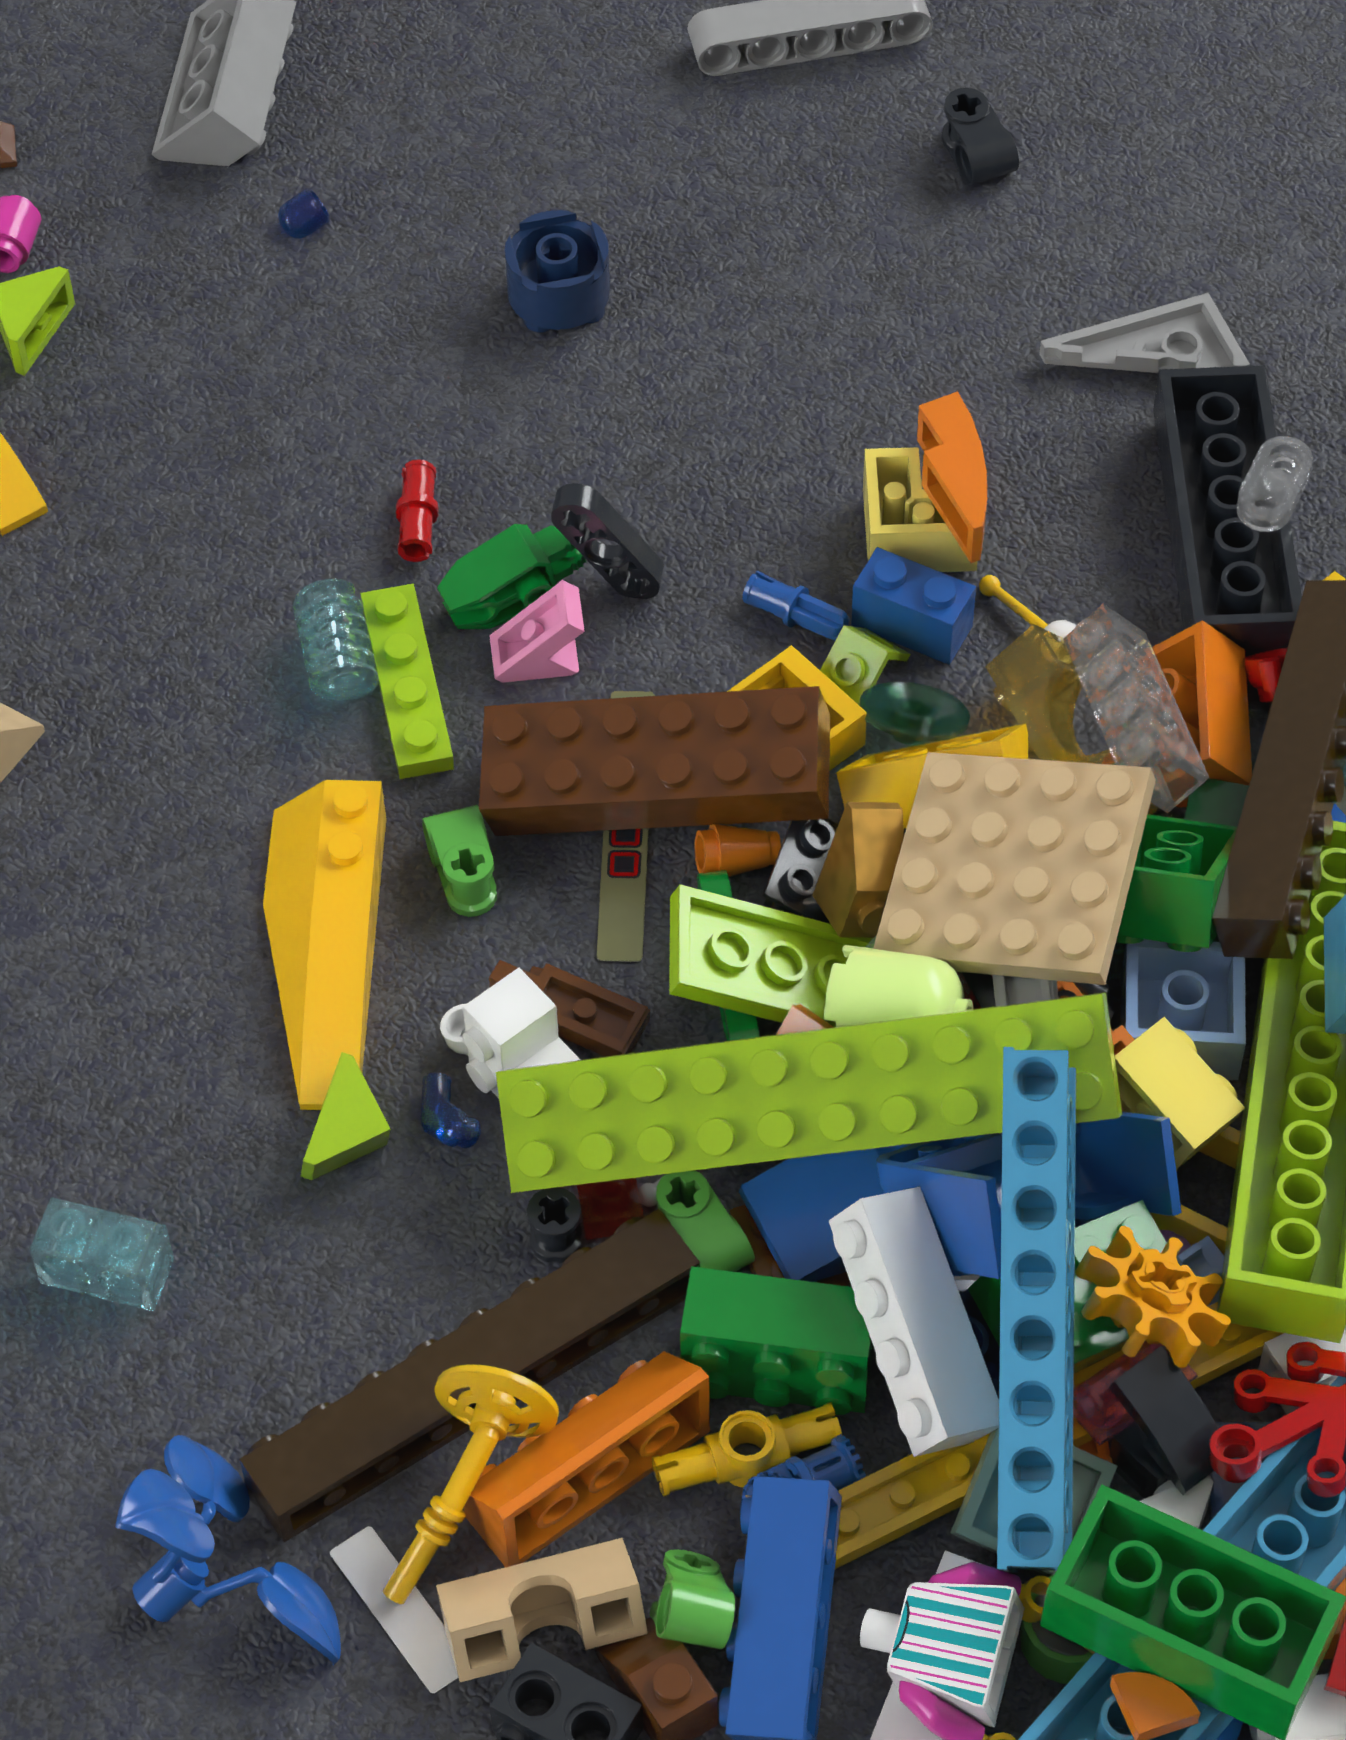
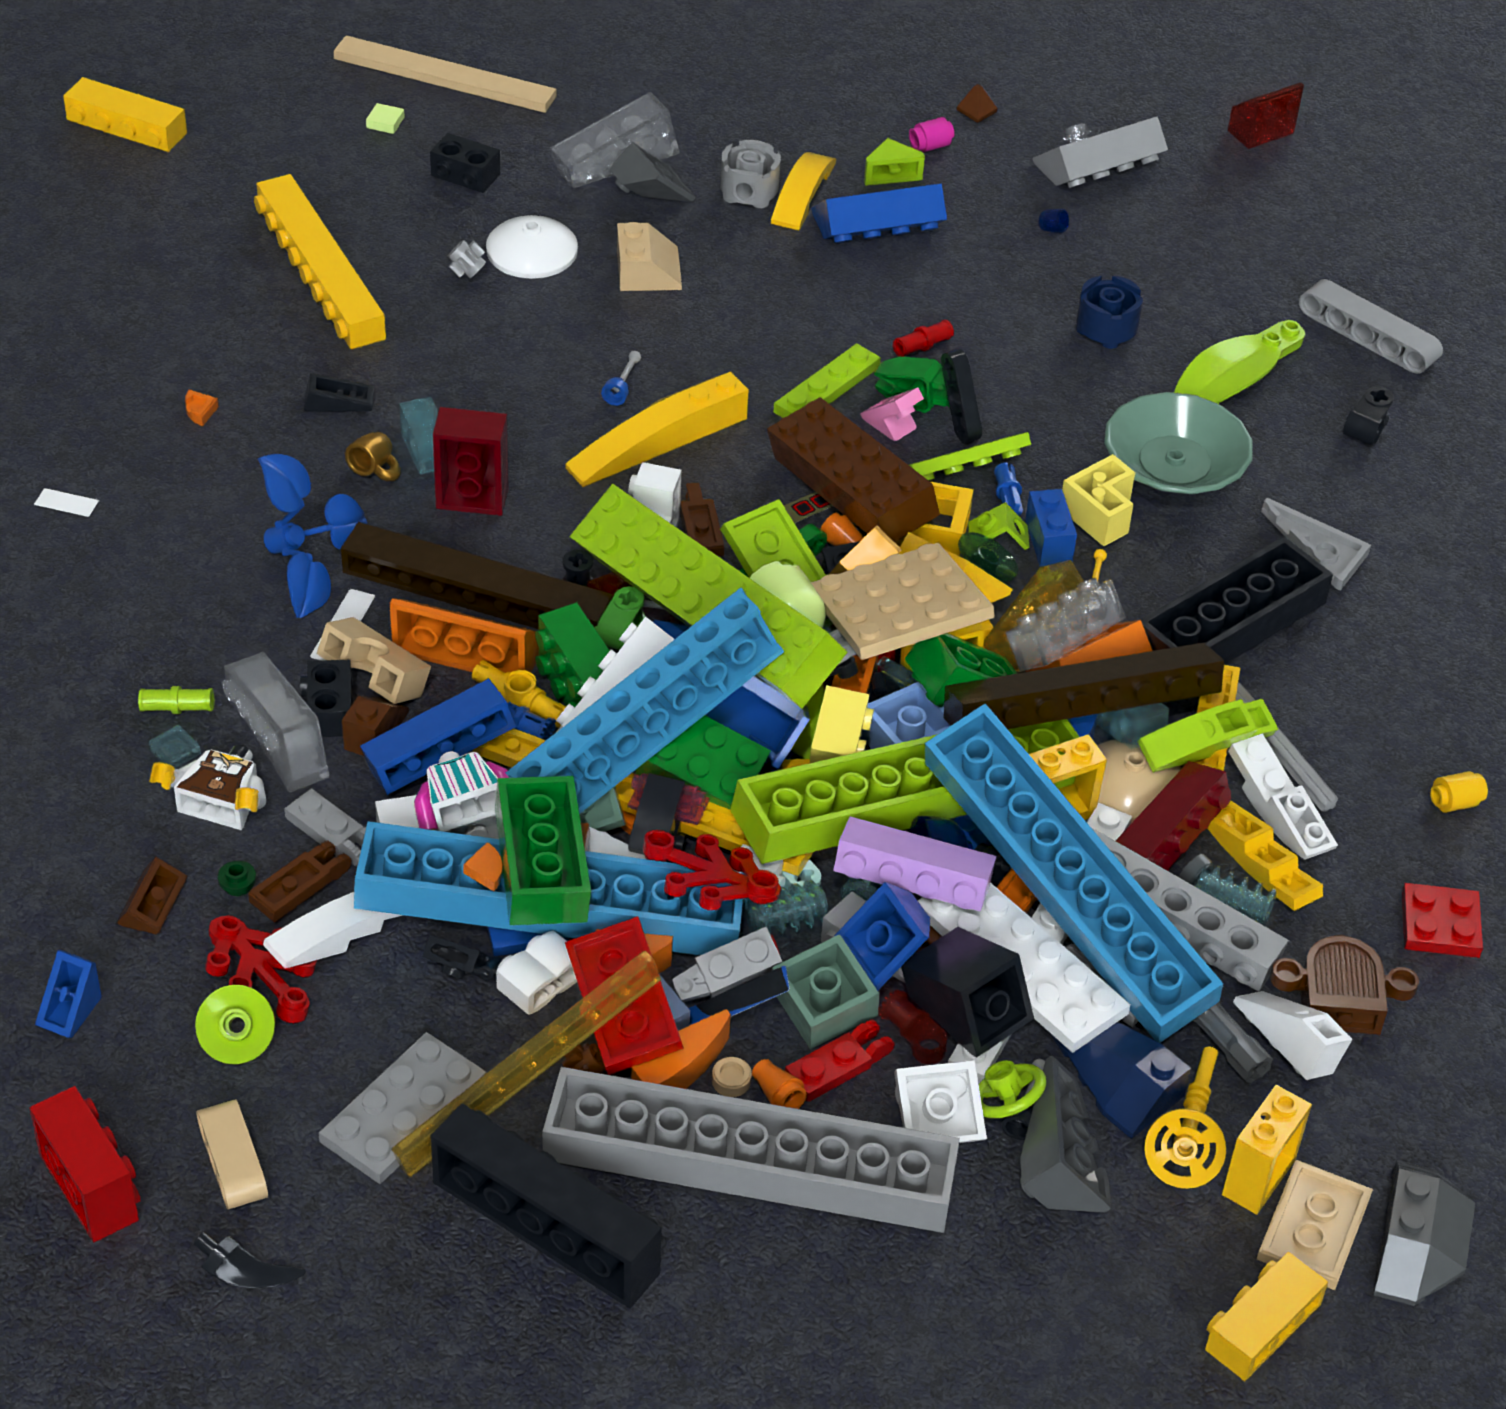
camera: 50 degrees right, 10 degrees down
clear light blue piece [293,579,379,702] -> none
lime slope [301,1052,391,1180] -> none
yellow dish [382,1365,559,1604] -> none
bright green piece [422,805,497,917] -> none
bright green piece [650,1549,735,1649] -> none
orange slope [917,391,987,563] -> none
light orange gear [1075,1226,1231,1368] -> none
clear plate [1236,436,1313,532] -> none
none -> pearl gold piece [345,432,401,481]
none -> dark red brick [433,407,509,516]
none -> blue hinge [601,351,641,406]
none -> blue slope [811,183,947,243]
none -> lime plate [909,432,1032,480]
none -> clear plate [1063,123,1092,143]
none -> sand green dish [1104,392,1253,495]
none -> lime plant [1174,320,1305,404]

